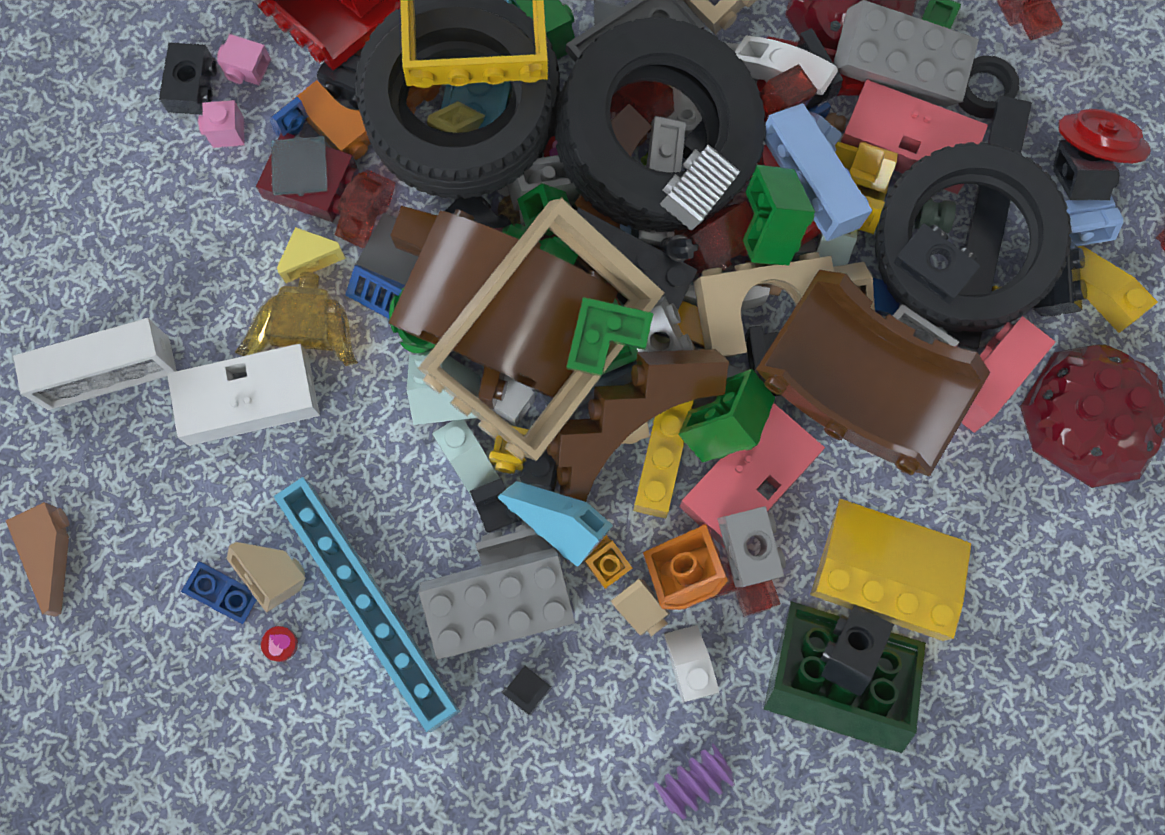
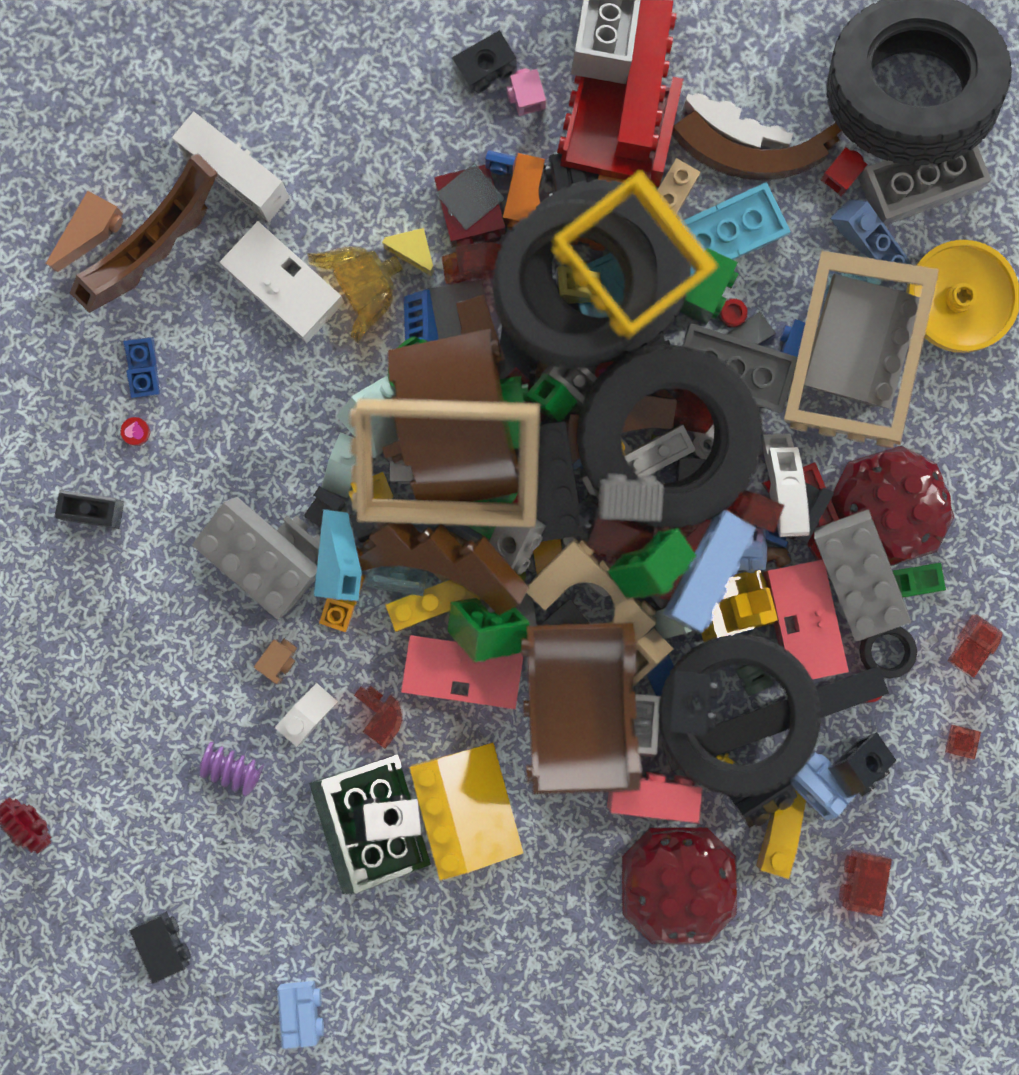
camera: 50 degrees right, 10 degrees up
bright pink brick [198,100,244,148] -> none
tan slope [227,542,305,613] -> none
medium azure brick [273,477,461,732] -> none
black panel [501,666,552,716] -> none
green plate [567,297,654,377] -> none
tan slope [611,579,670,637] -> none
orange slope [643,524,728,610] -> none
light grey brick [717,506,786,587] -> none
red piece [1058,109,1151,164] -> none
none -> black brick [55,490,124,529]
none -> reddish brown arch [70,153,218,313]
none -> medium nougat brick [254,638,297,684]
none -> clear light blue tile [366,566,430,596]
none -> red tile [719,299,748,327]
none -> clear red plate [945,725,981,759]

